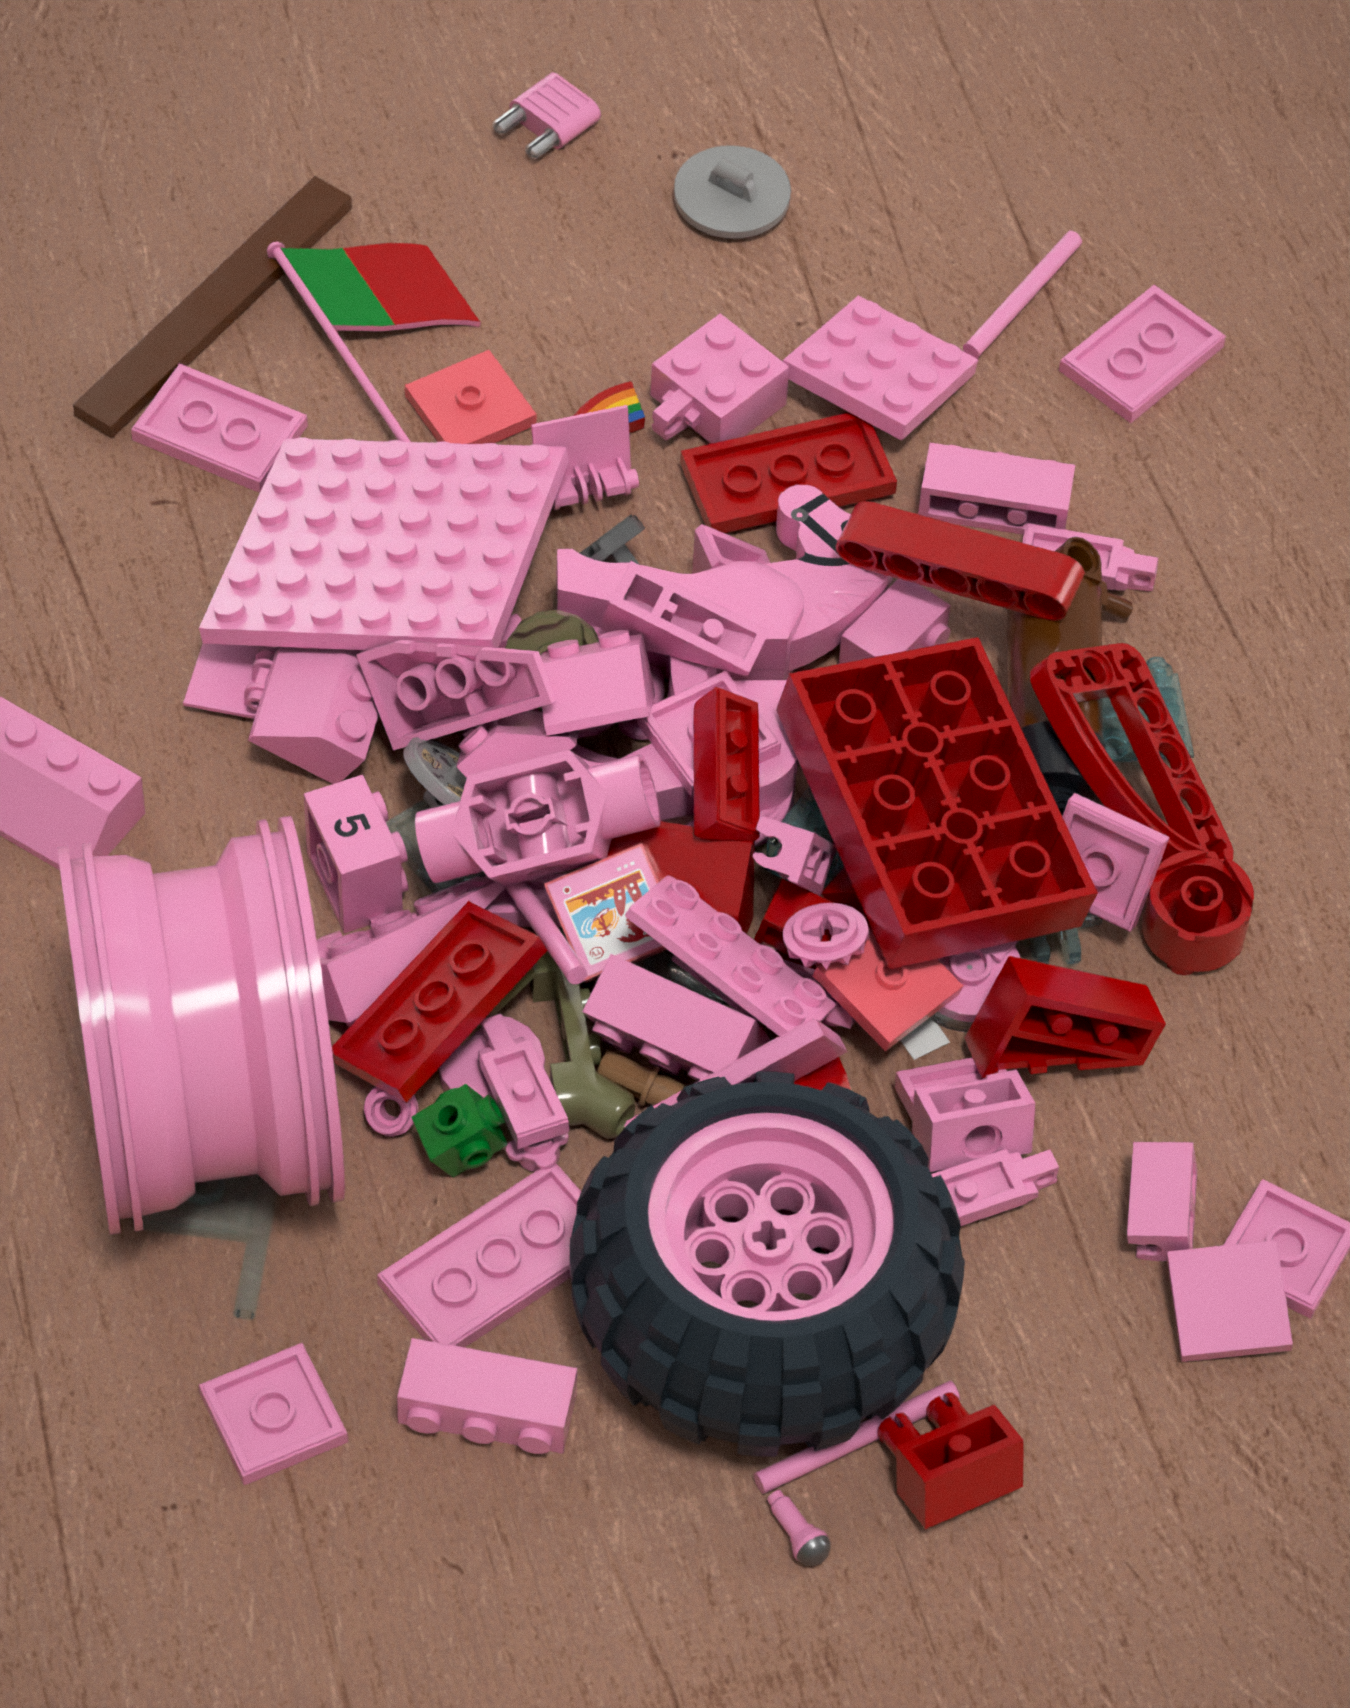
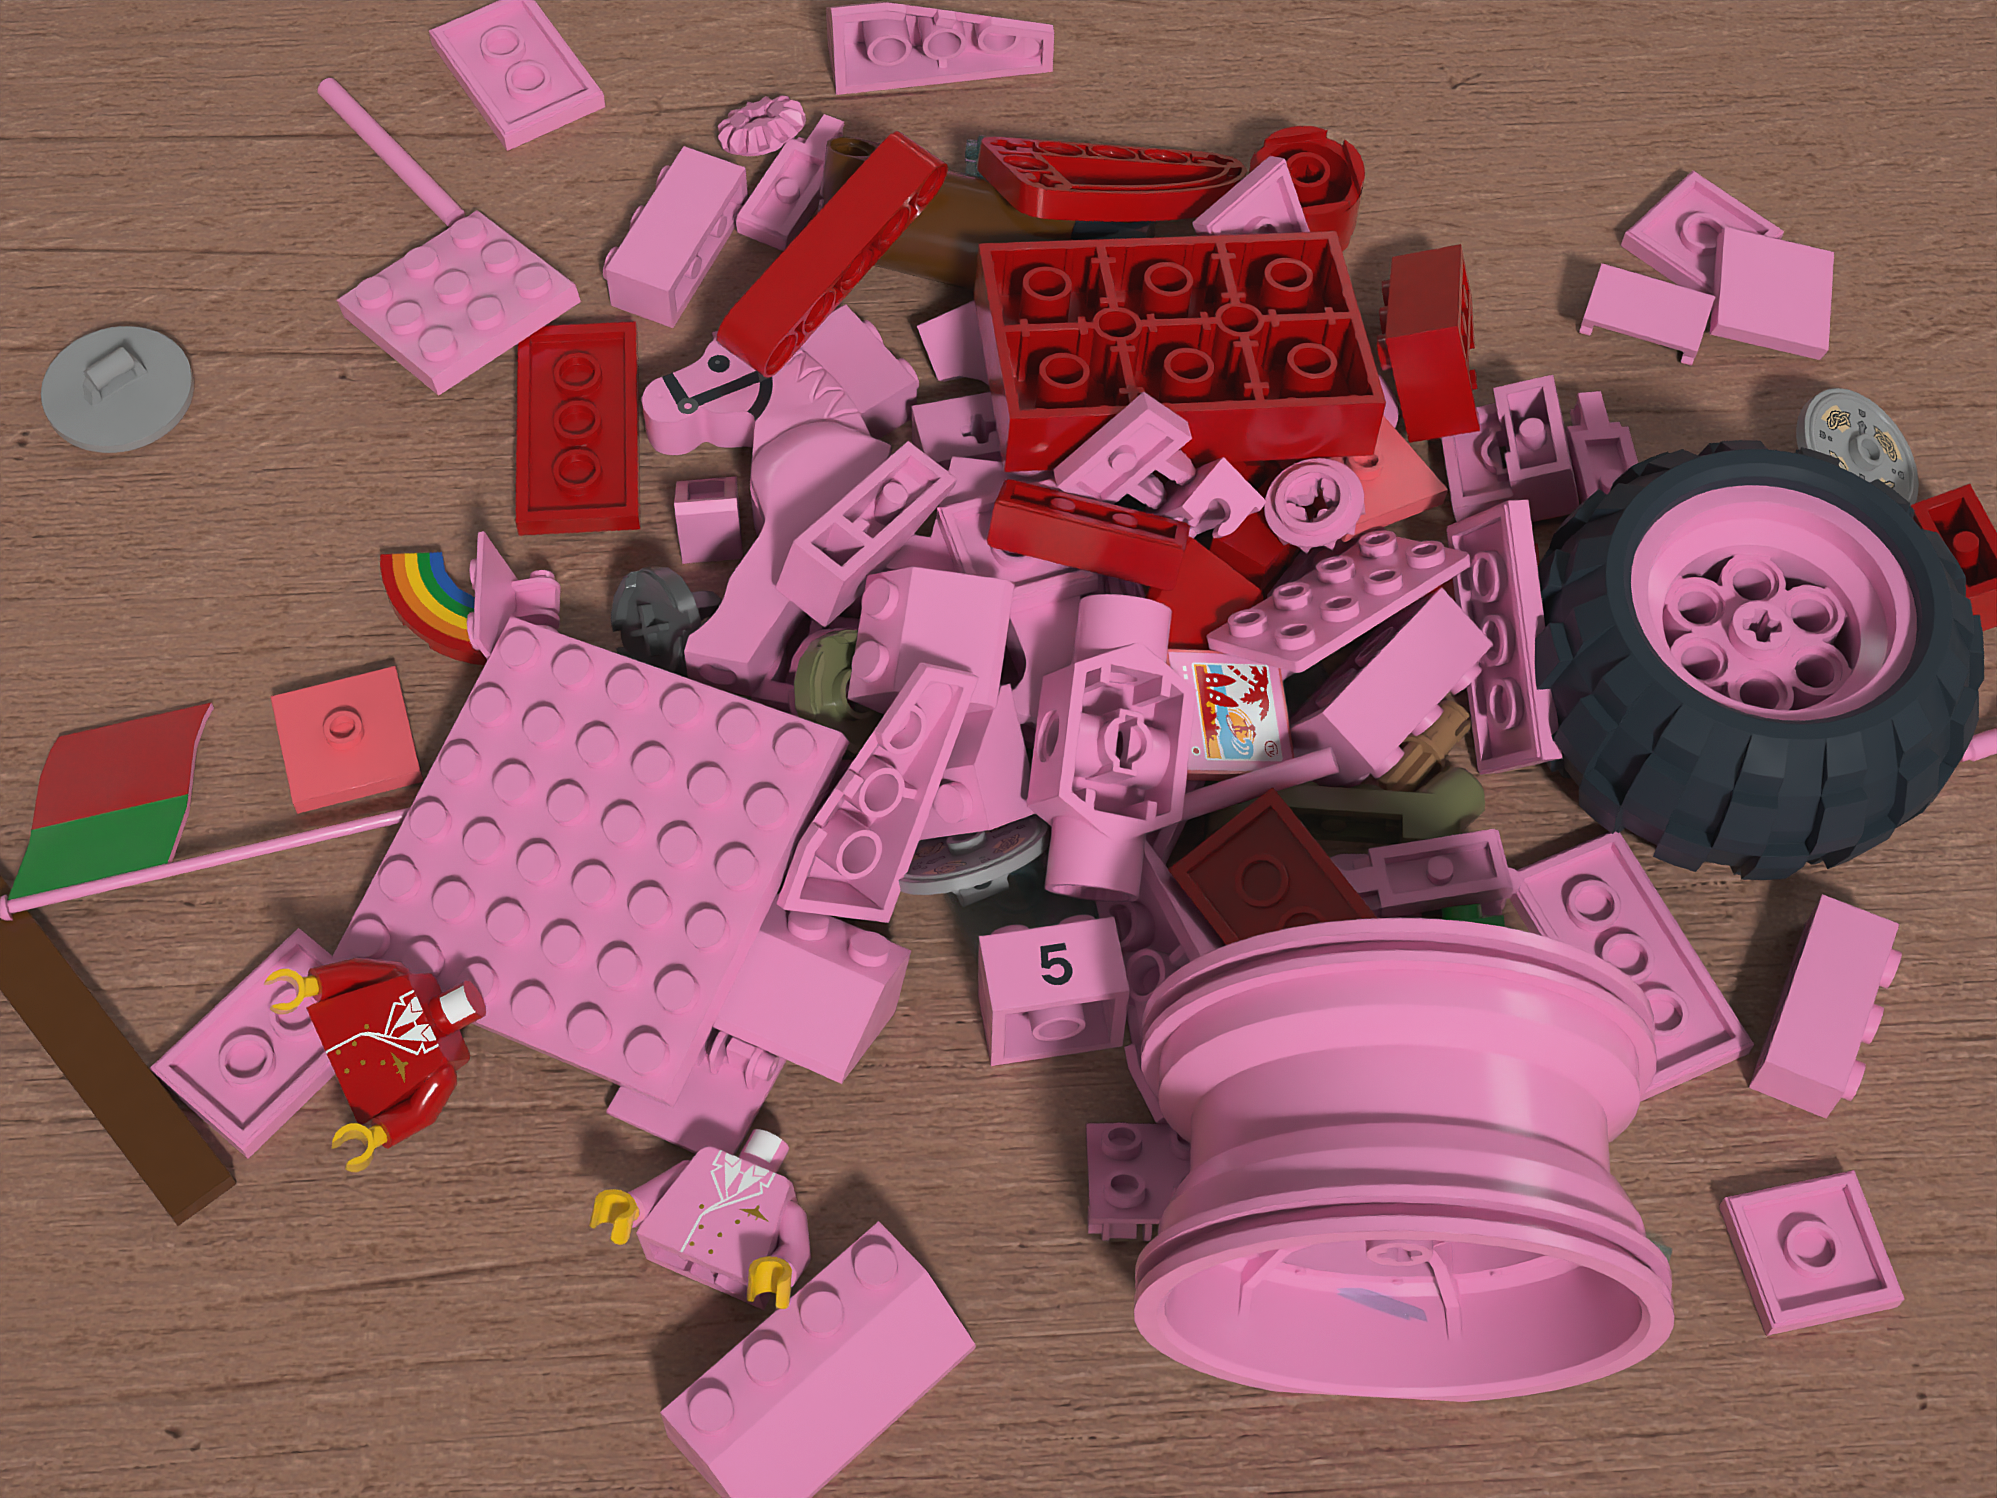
camera: 75 degrees left, 5 degrees up
bright pink hinge [650,313,789,444] -> none
none -> red torso [264,957,486,1172]
none -> bright pink torso [589,1129,811,1310]
none -> bright pink gear [718,96,806,156]
none -> bright pink wedge [826,1,1054,95]
none -> bright pink hinge [1053,392,1197,510]
none -> light grey shield [1796,388,1919,505]

